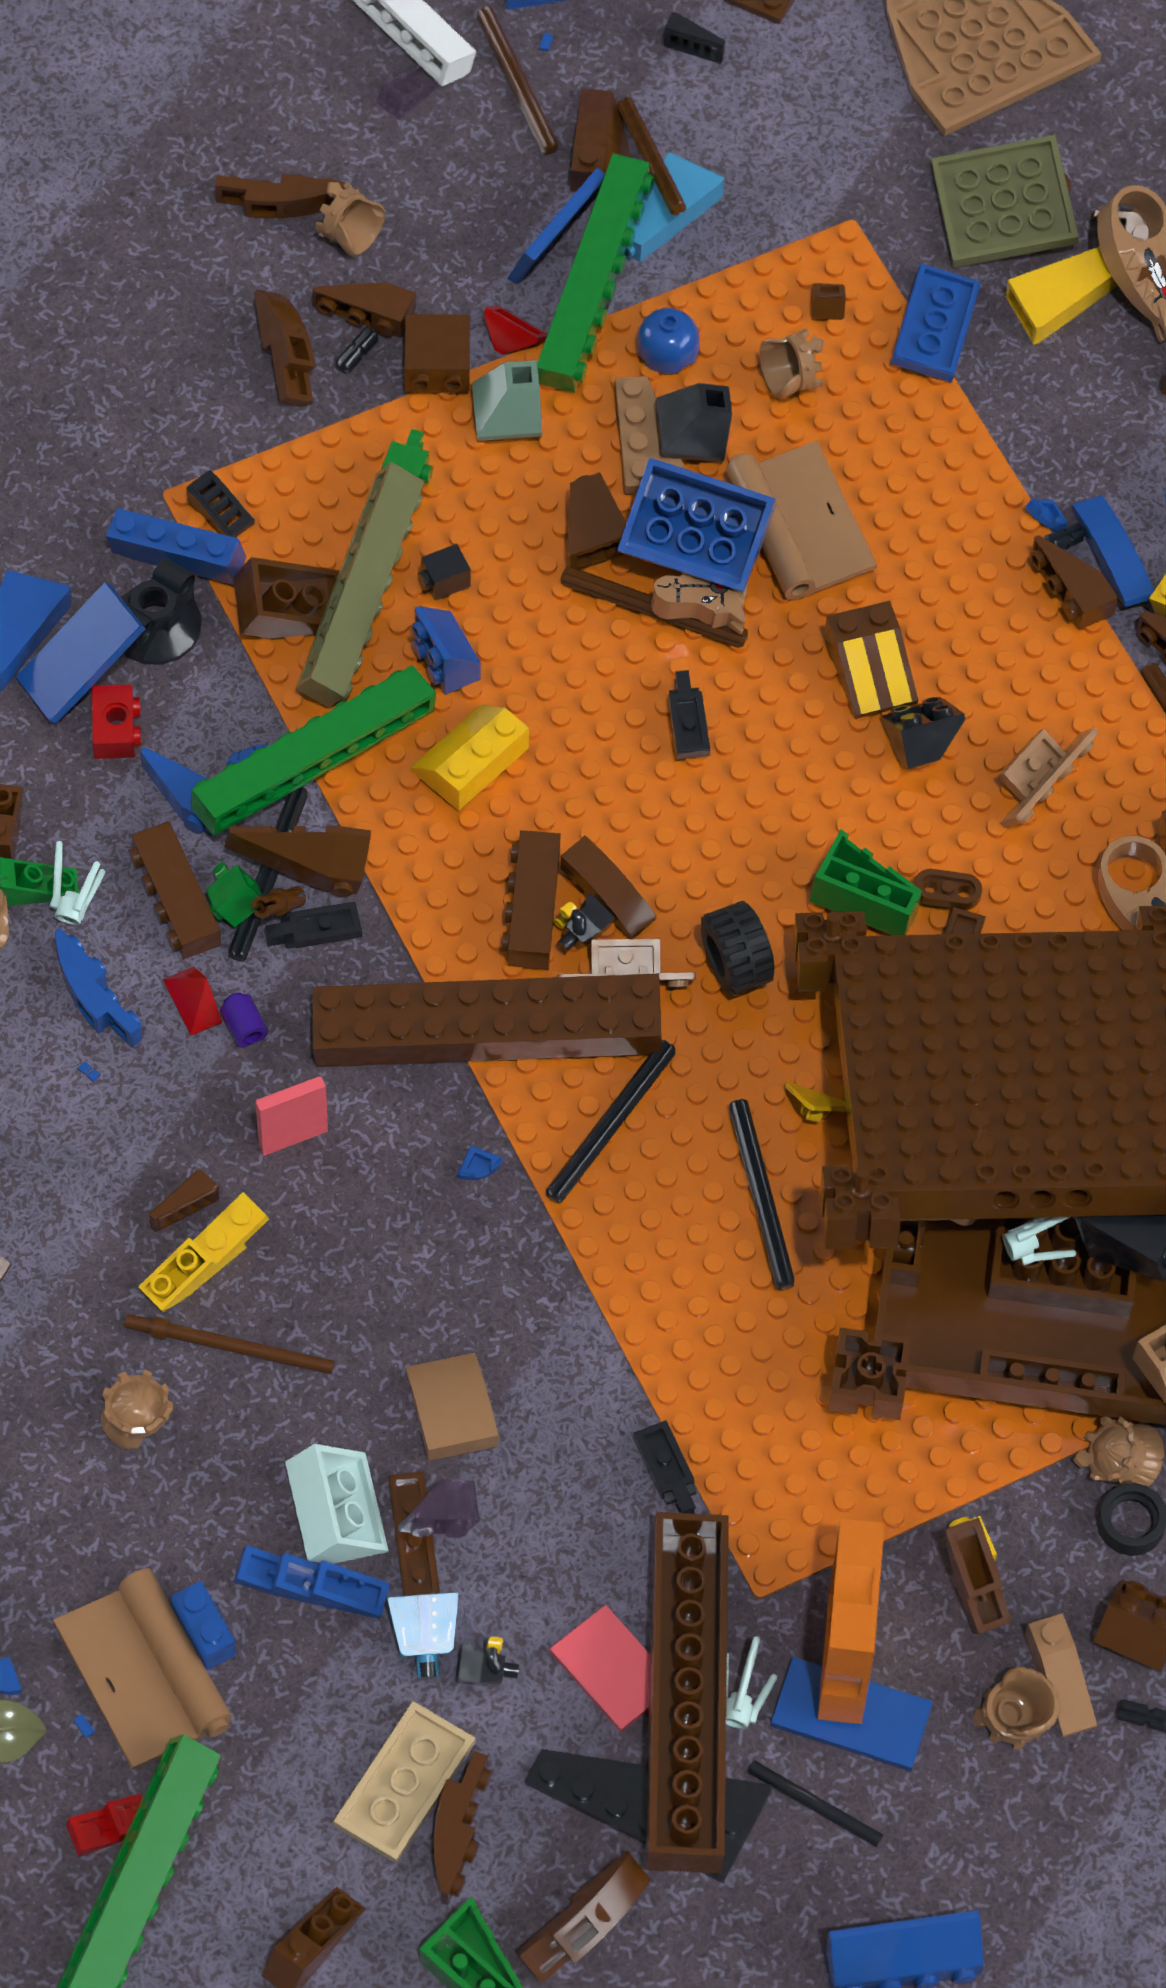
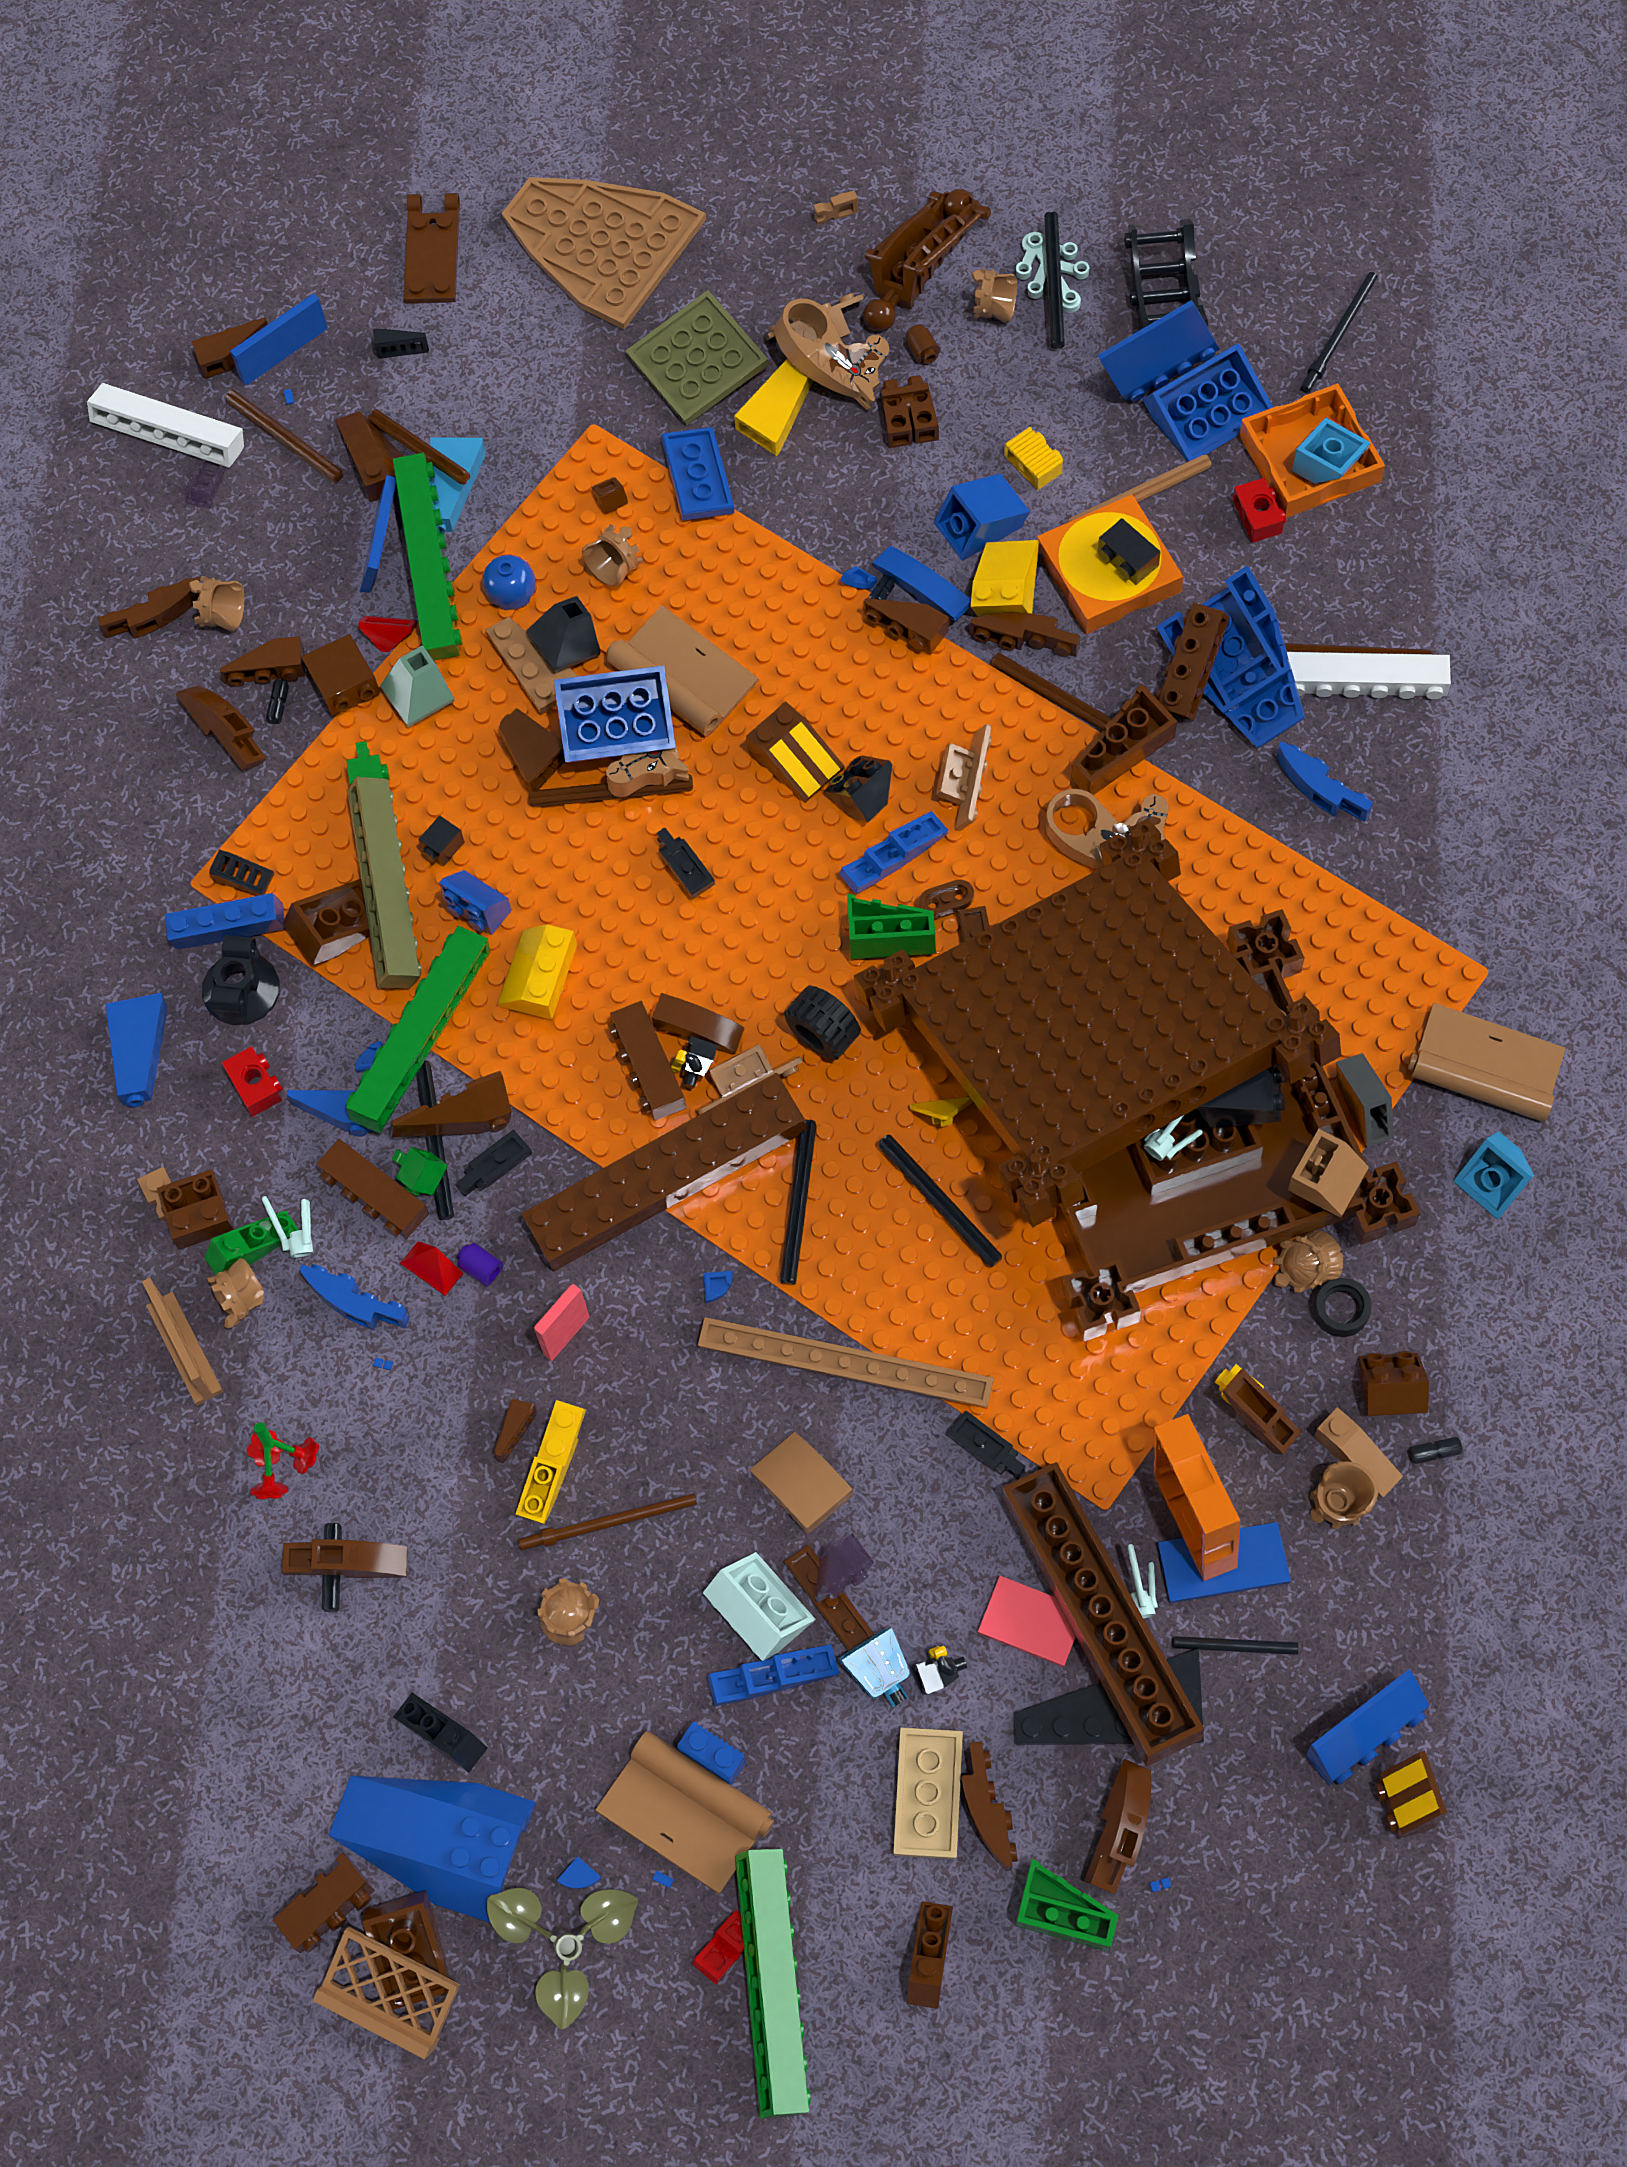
camera: 20 degrees left, 5 degrees up
blue tile [16,582,145,724] -> none
reddish brown pin [252,886,306,918] -> none
none -> medium nougat plate [698,1317,994,1409]
none -> blue slope [839,811,949,894]

